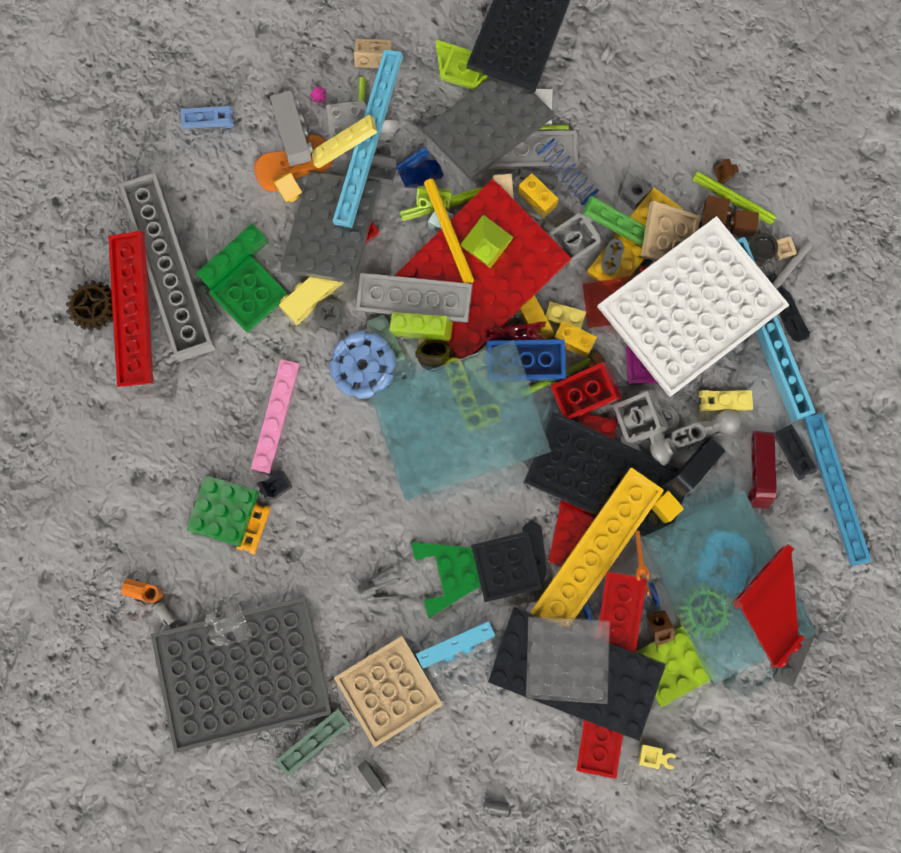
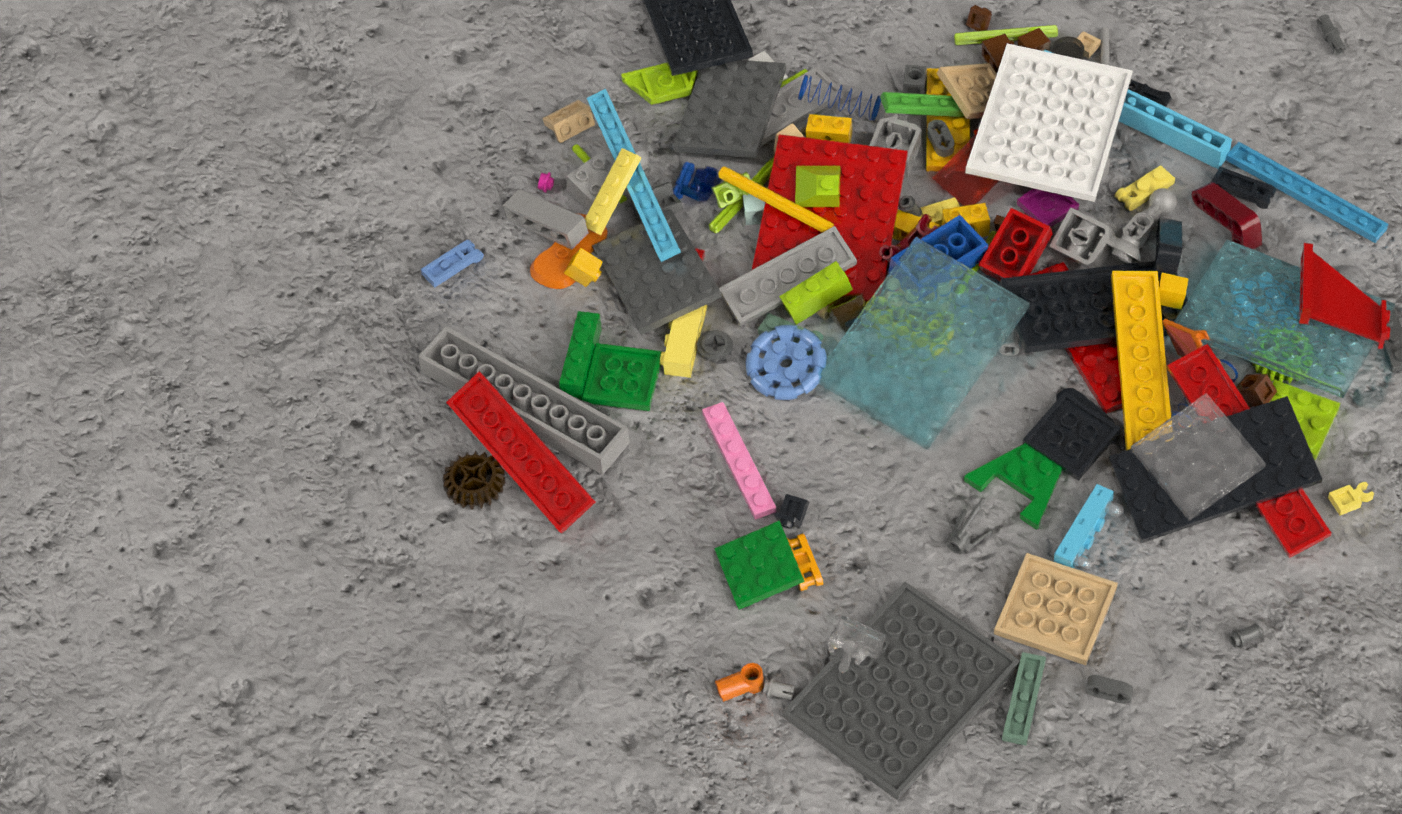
camera: 30 degrees left, 25 degrees down
none -> dark grey pin [899,195,922,217]

